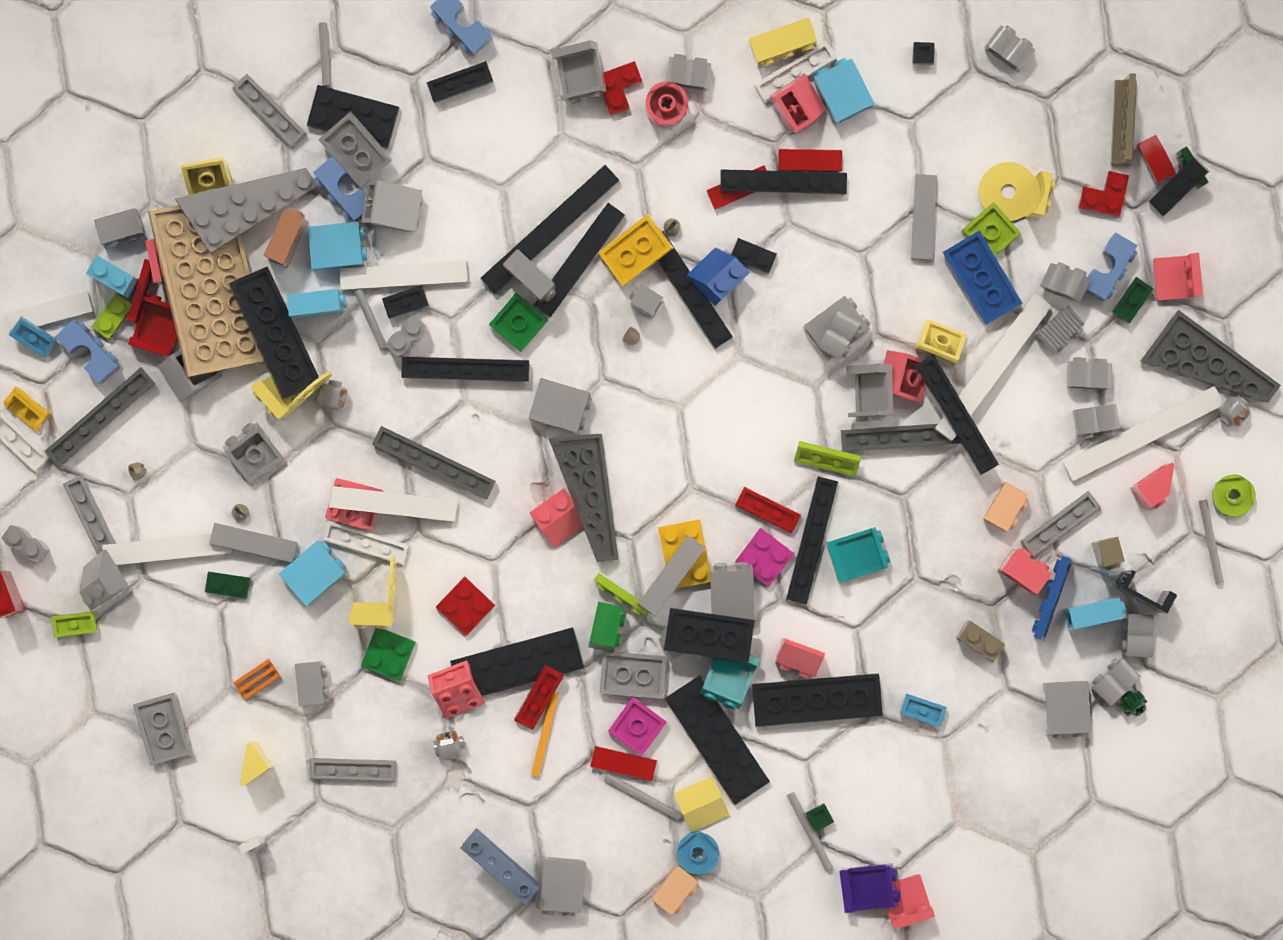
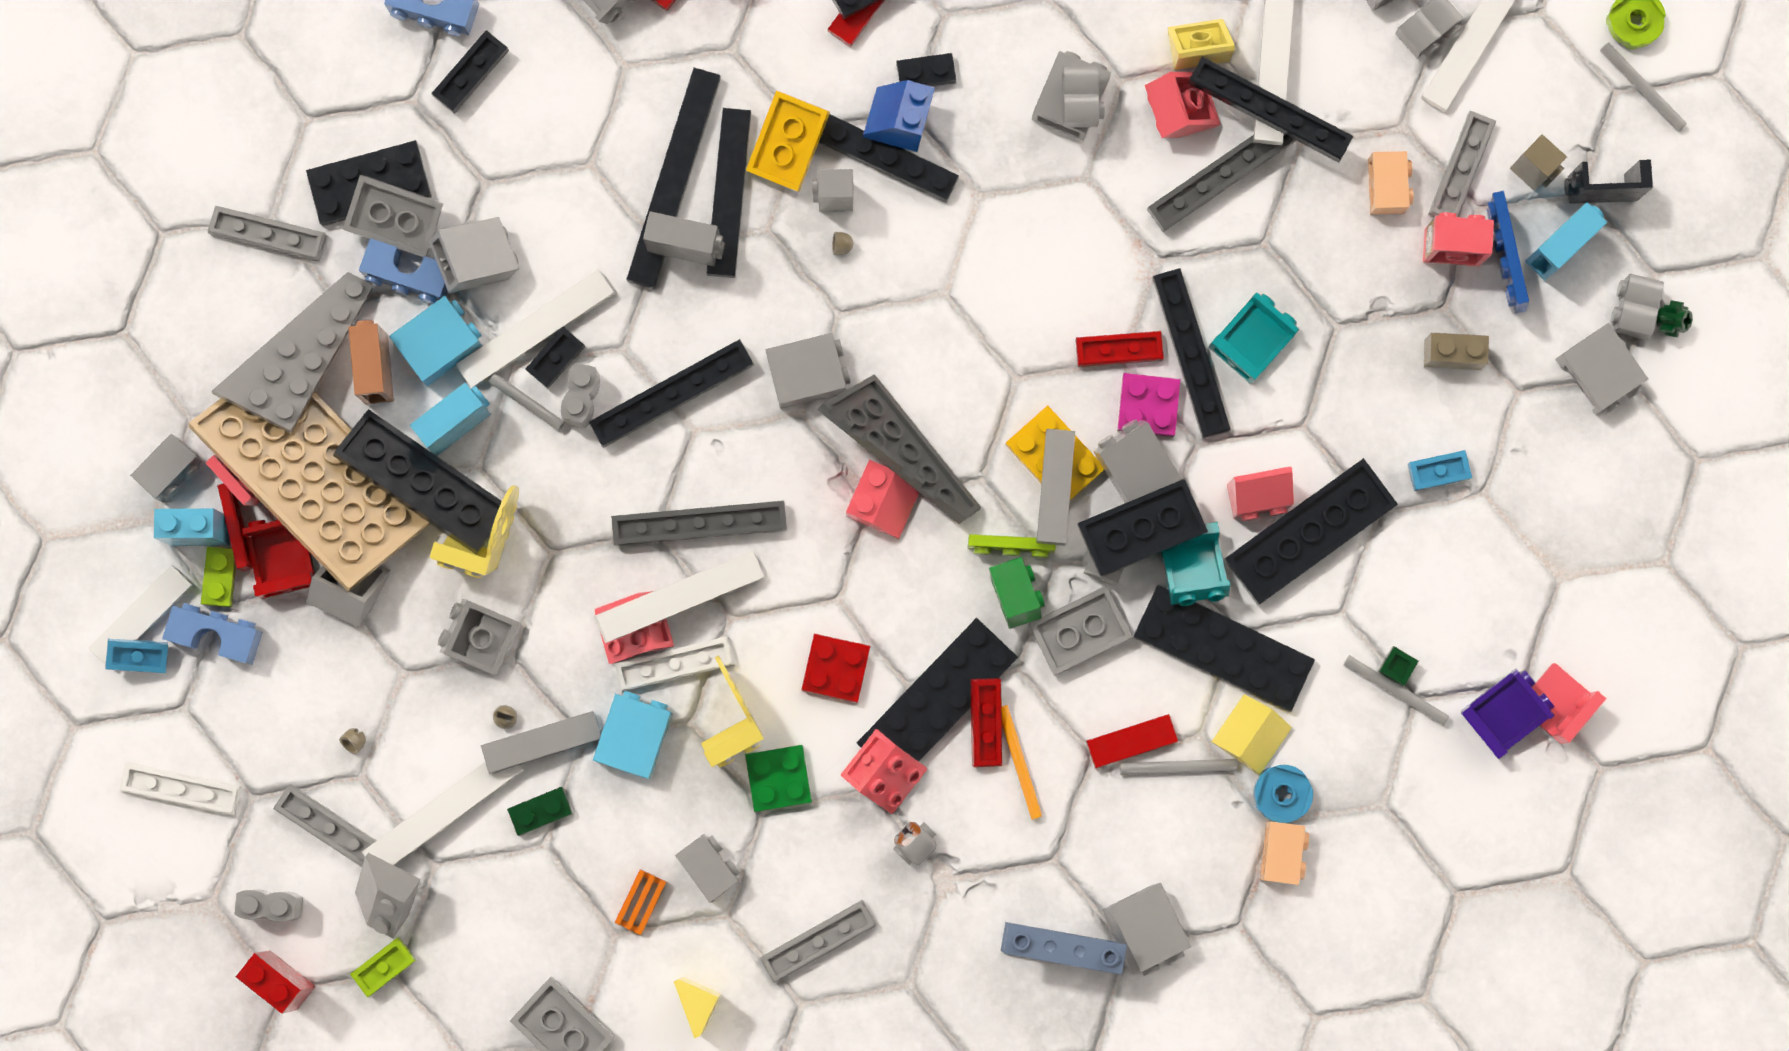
camera: 30 degrees left, 5 degrees down
yellow hinge [3,386,52,432] -> none
dark grey plate [45,367,156,467] -> none
light yellow slope [181,158,231,195] -> none
light grey head [317,380,347,412] -> none
light grey bar [319,22,331,87] -> none
green plate [489,292,549,352] -> none
dark pink plate [608,697,667,756] -> none
dark tan hinge [664,218,681,236] -> none
lime plate [794,441,861,477] -> none
light grey panel [846,364,893,421] -> none
light grey brick [1121,614,1154,658] -> none
coral slope [1130,462,1175,509] -> none

